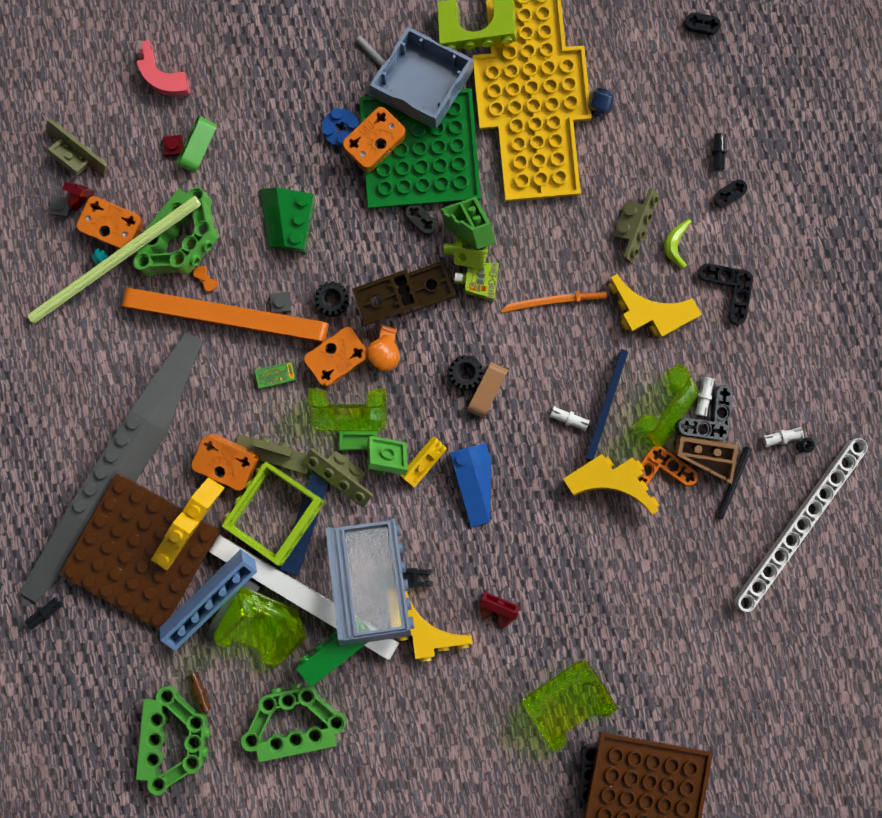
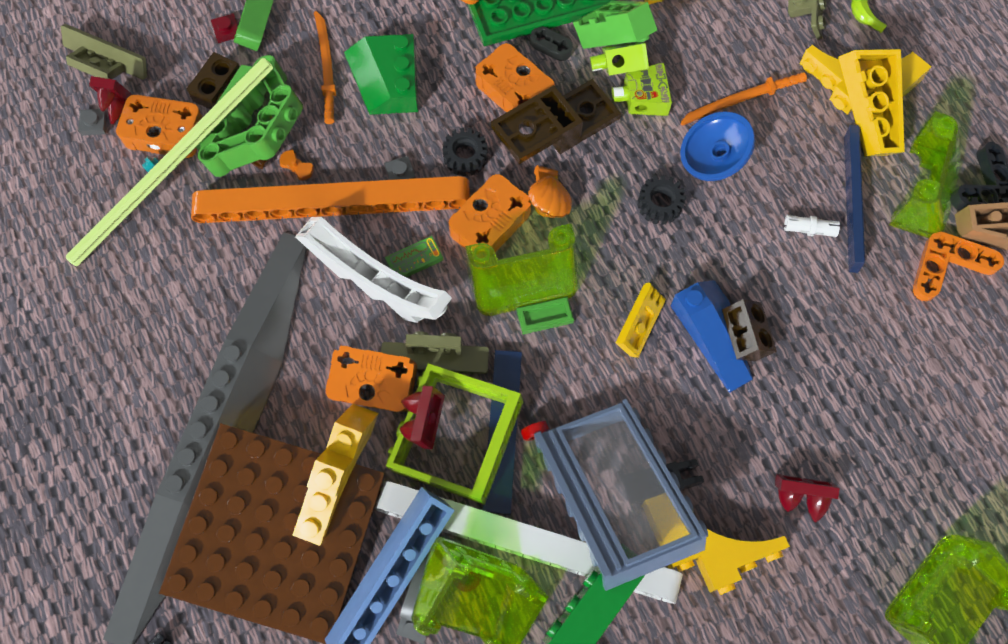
camera: 10 degrees left, 15 degrees down
olive bracket [303,448,373,508] -> none
bright green tile [367,436,408,475] -> none
medium nougat beam [467,362,508,419] -> none
yellow arch [563,454,660,516] -> none
white pin [695,377,715,417] -> none
black beam [697,263,753,325] -> none
none -> dark brown brick [186,52,240,110]
none -> white arch [295,217,452,323]
none -> orange sword [314,11,337,124]
none -> dark red tile [399,386,445,449]
none -> orange axle [475,43,555,113]
none -> red tile [521,421,550,441]
none -> blue dish [680,112,755,181]
none -> dark brown brick [722,299,777,361]
none -> yellow wedge [838,49,905,157]

